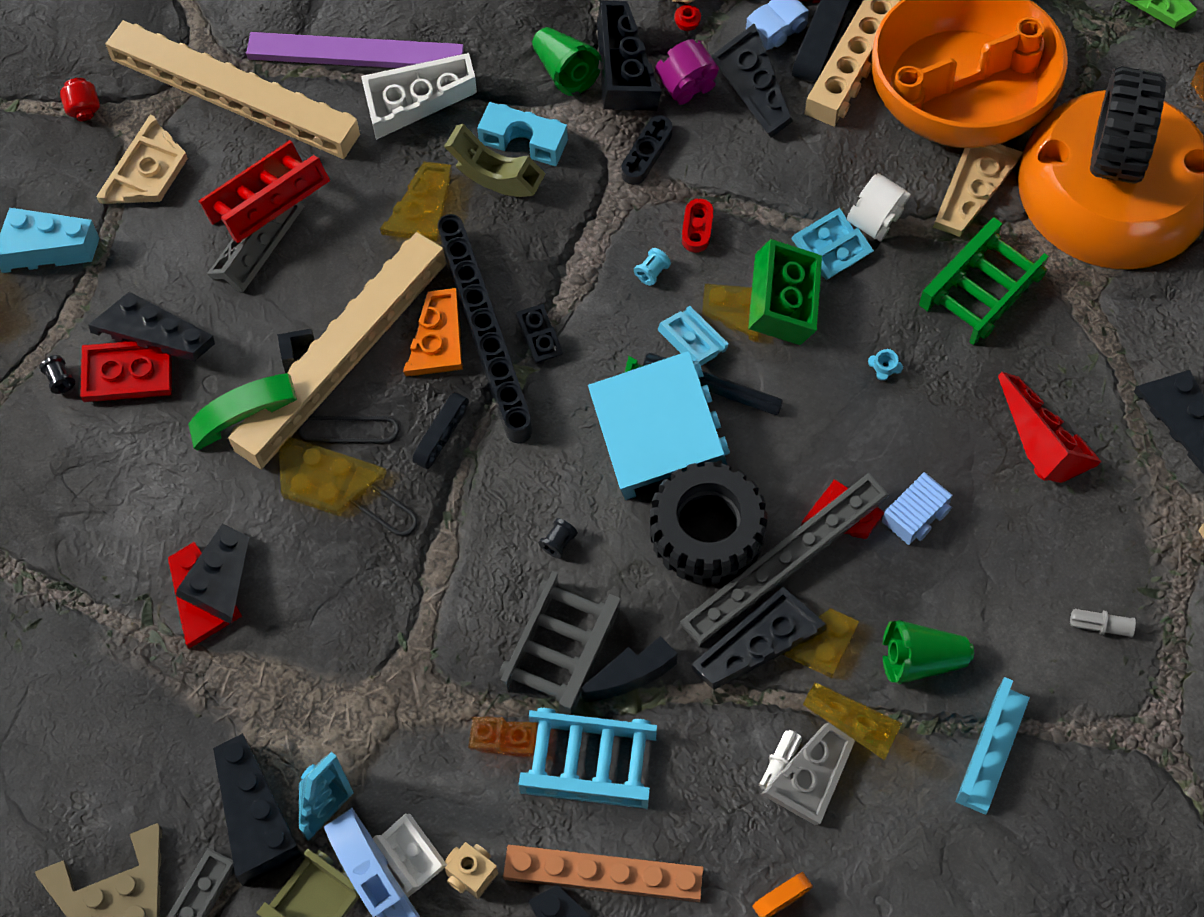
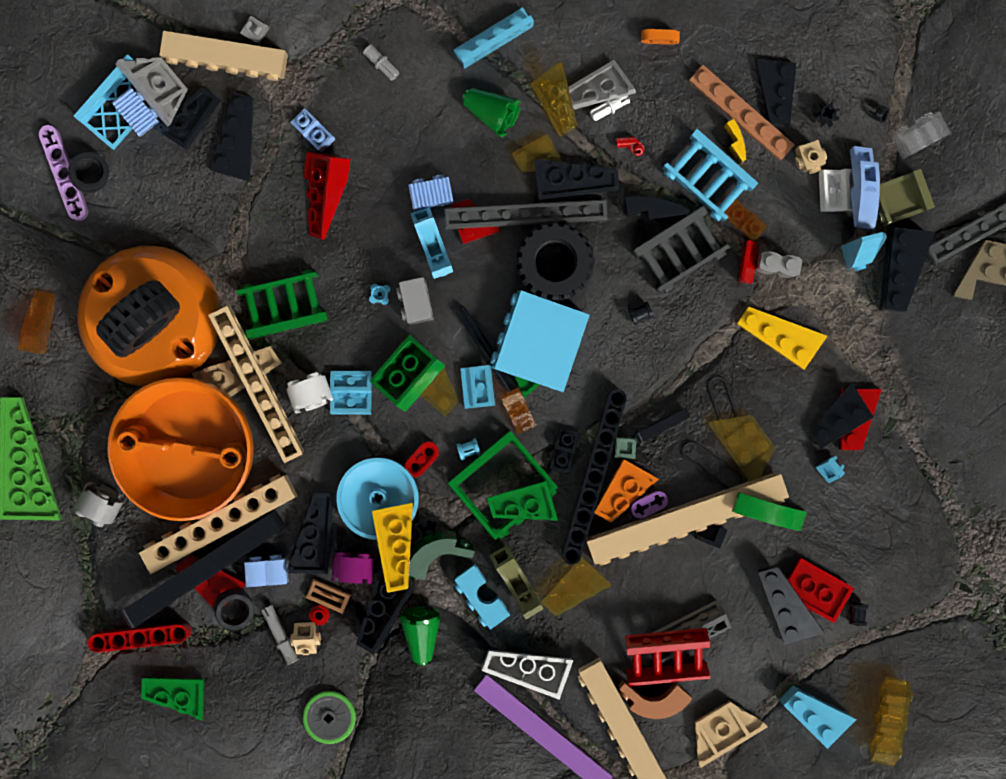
camera: 145 degrees left, 25 degrees up
none -> tan brick [208,304,304,463]
none -> light blue slope [290,108,335,153]
none -> medium nougat tile [305,578,351,614]
none -> medium azure dish [337,457,419,540]
none -> yellow wing [372,503,413,593]
none -> light grey brick [396,277,434,325]
none -> dark green arch [409,531,475,580]
none -> medium azure arch [410,207,453,279]
none -> green window [448,430,558,540]
none -> green wing [487,480,558,521]
none -> clear orange slope [500,387,536,435]
none -> sand green tile [614,437,636,459]
none -> red arm [616,136,644,156]
none -> nougat arch [618,679,693,719]
none -> medium lavender beam [631,491,668,519]
none -> yellow slope [724,119,746,165]
none -> yellow wing [736,307,827,370]
none -> red slope [737,240,759,284]
none -> light grey brick [755,252,803,278]
none -> medium azure tile [816,456,845,483]

